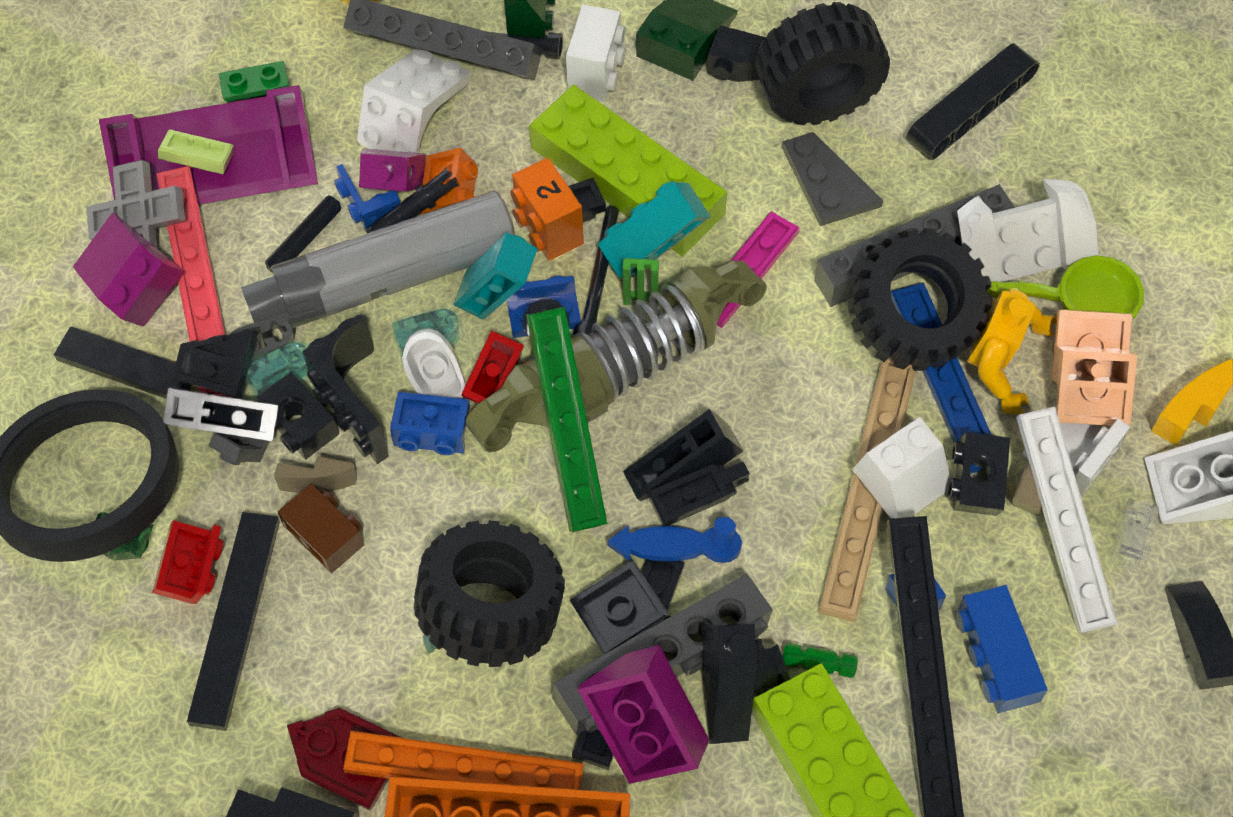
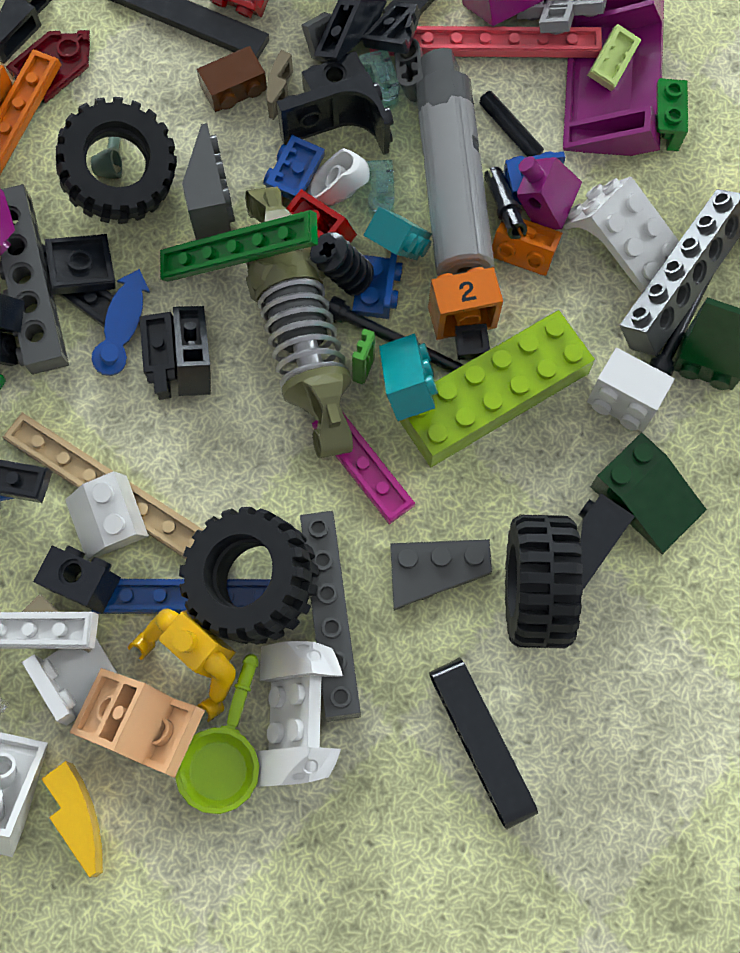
camera: 105 degrees right, 10 degrees up
none -> dark grey slope [182,123,235,240]

